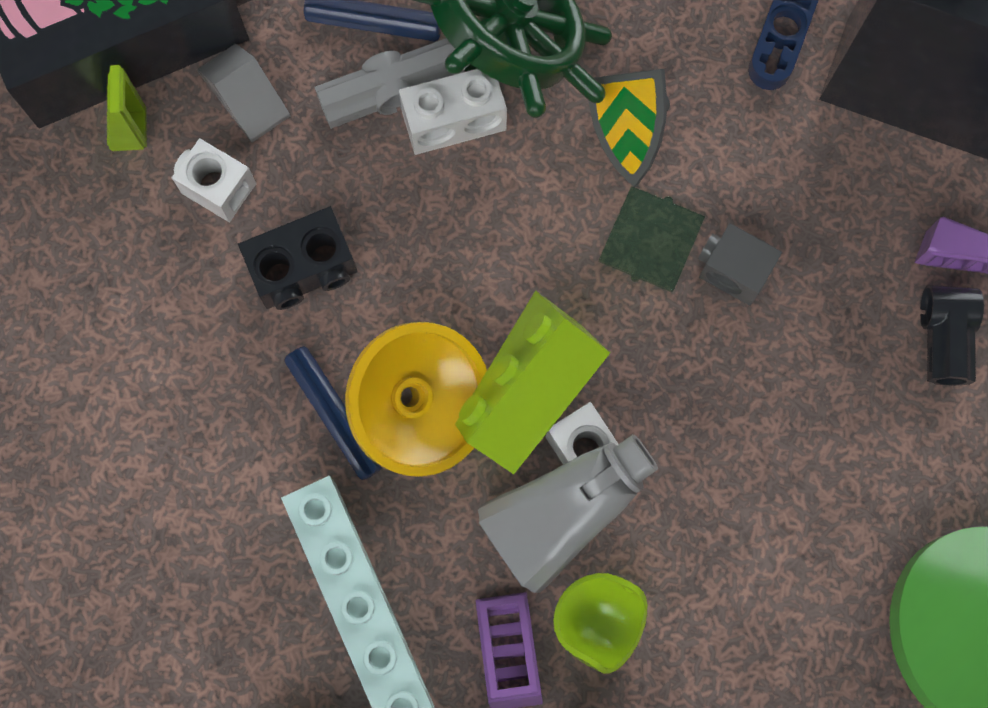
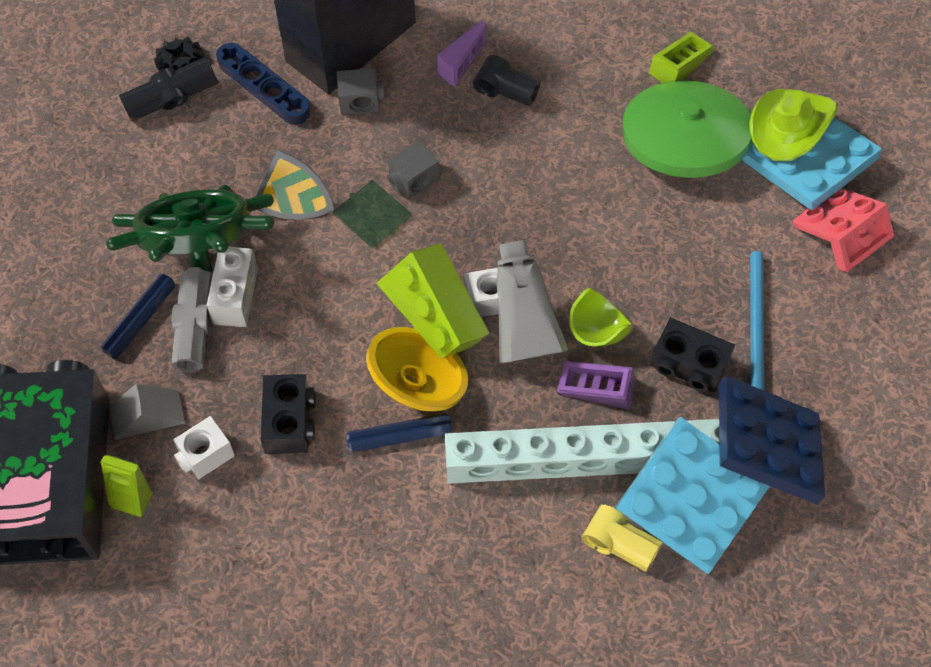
camera: 65 degrees left, 15 degrees down
none -> dark grey brick [337,68,384,115]

